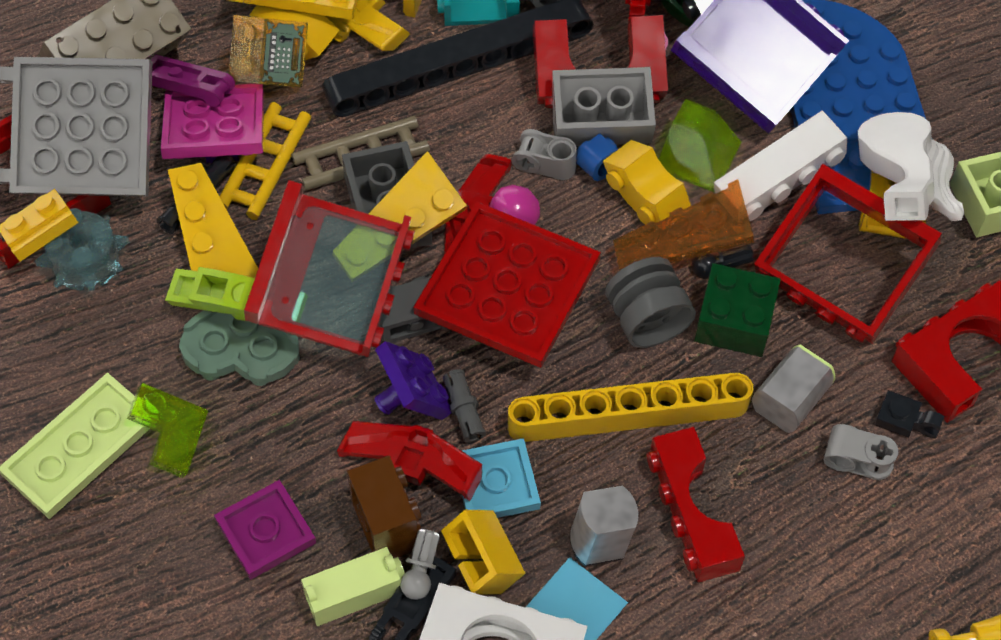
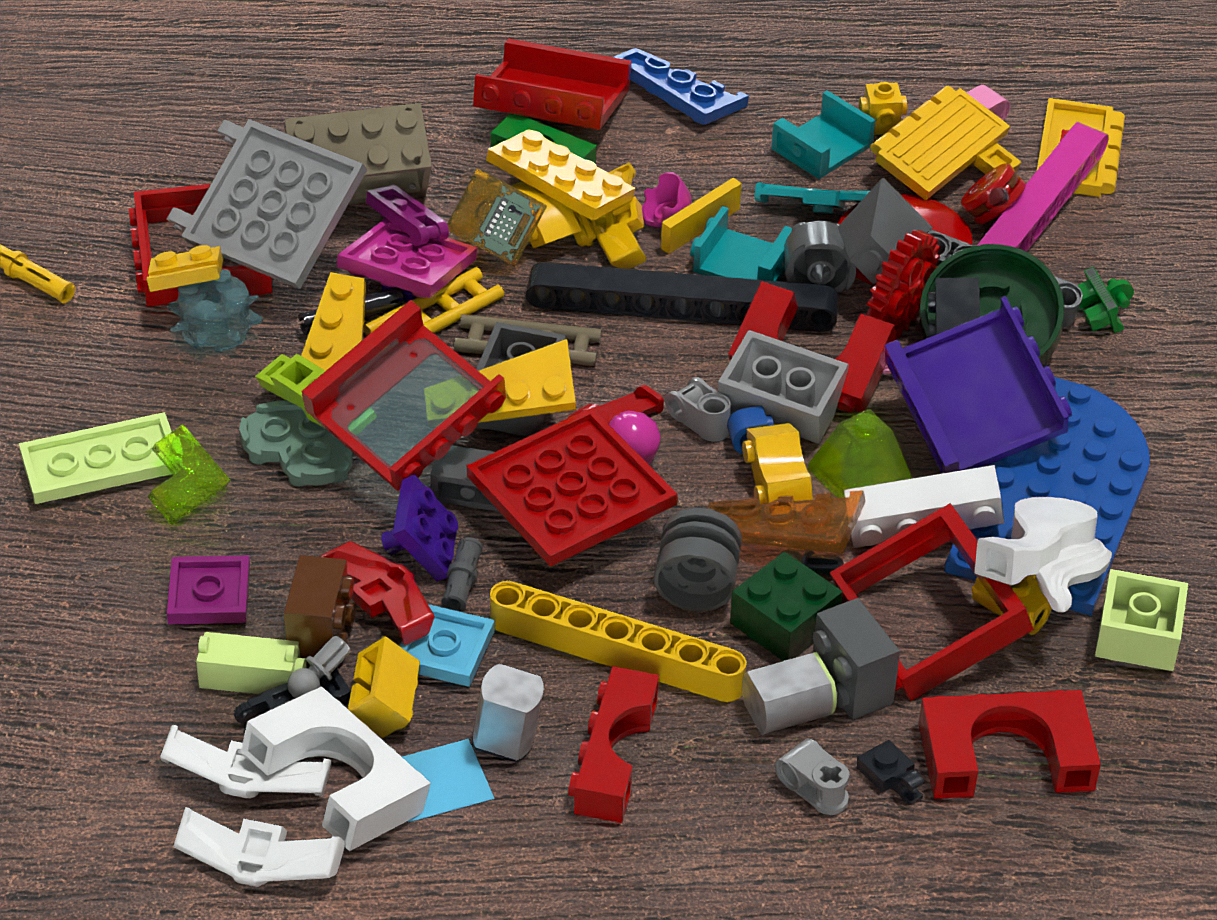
camera: 30 degrees right, 15 degrees down
none -> dark grey brick [813,598,900,720]

